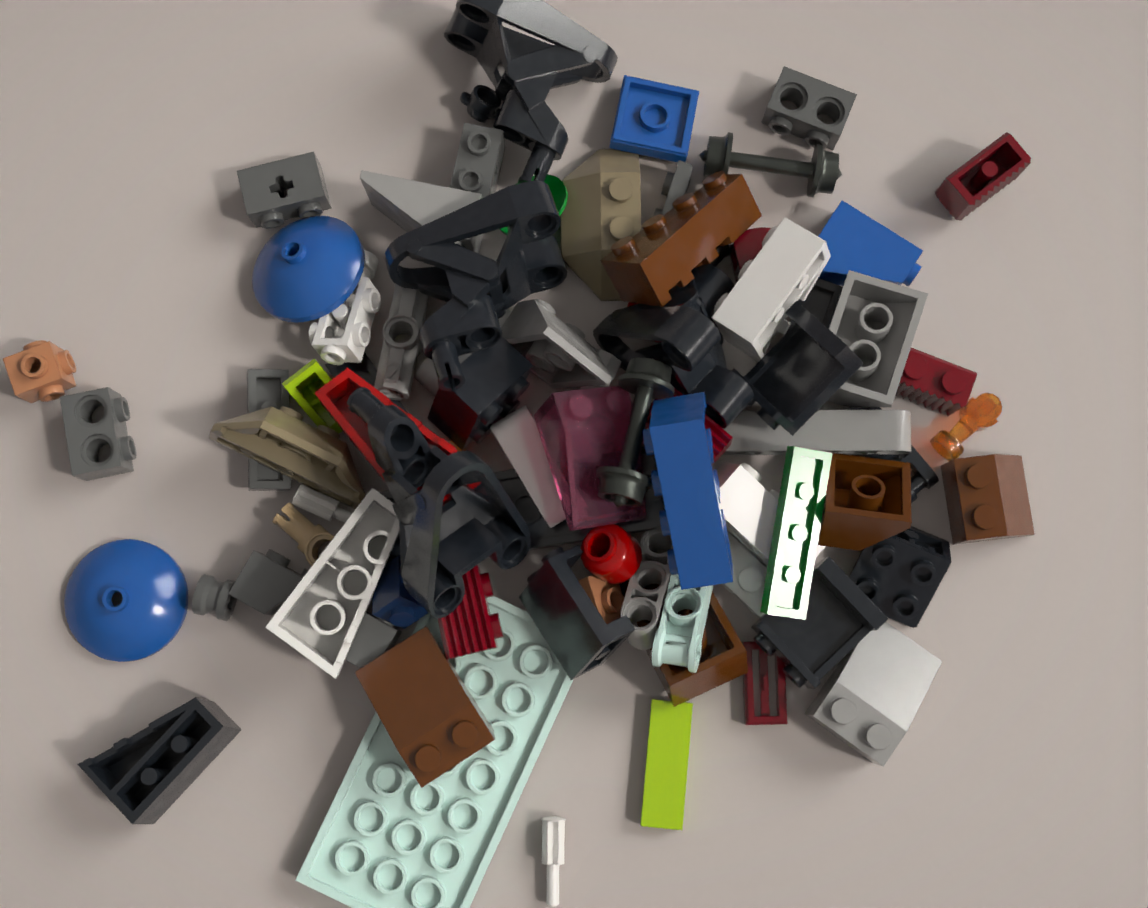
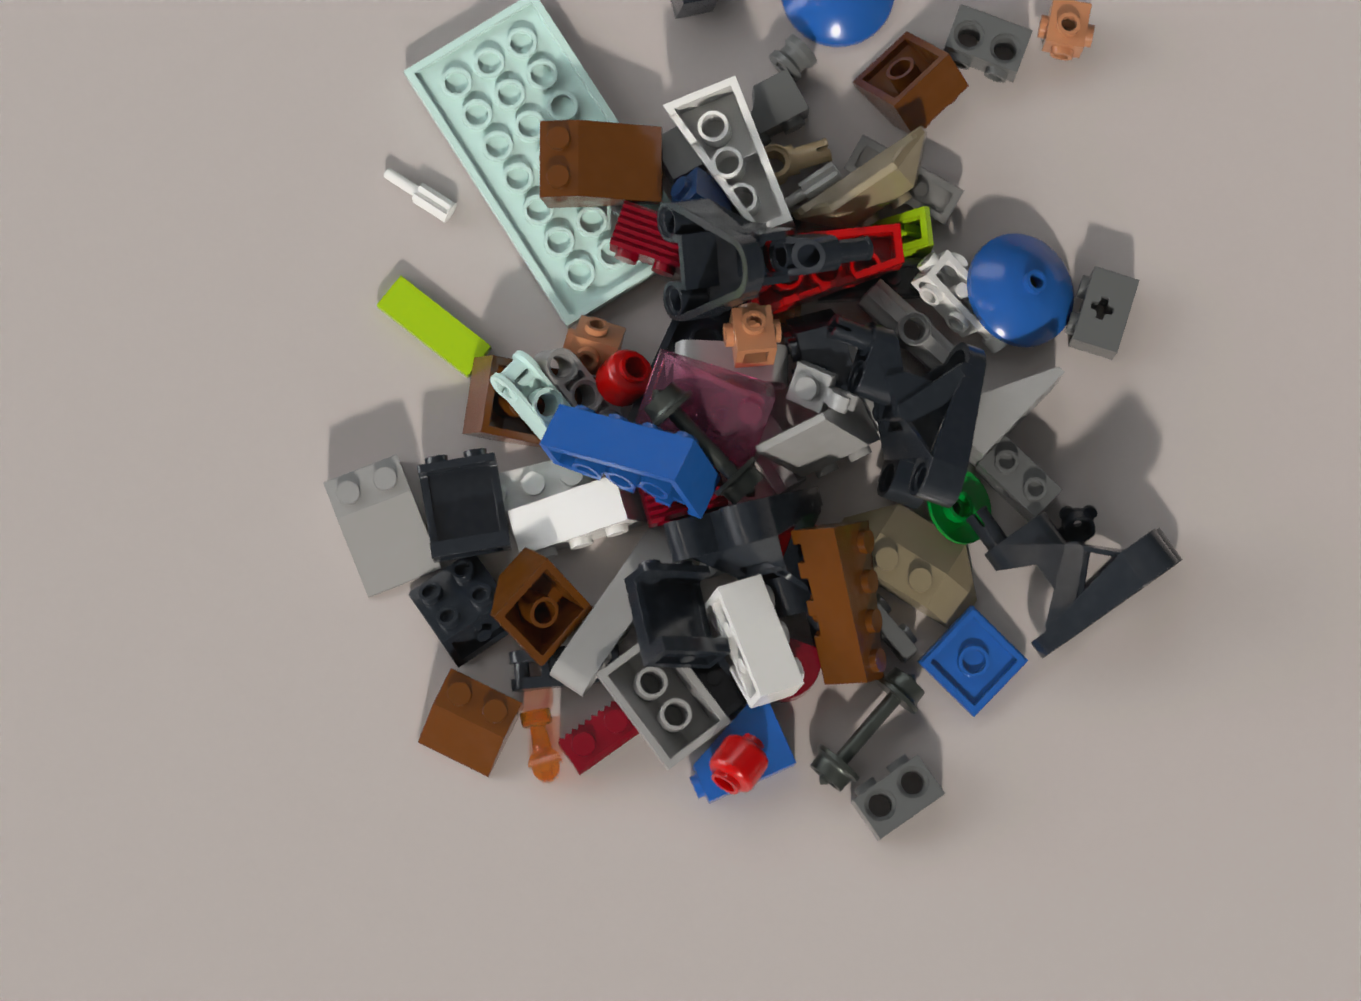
camera: 120 degrees right, 0 degrees up
black panel [519,545,635,680] -> none
dark red tile [742,641,788,725] -> none
plate [760,446,832,620] -> none
dark red brick [935,132,1031,221] -> none
none -> red head [709,733,768,795]
none -> nougat brick [723,303,782,368]
none -> light grey plate [786,360,859,414]
none -> reddish brown slope [852,31,969,134]

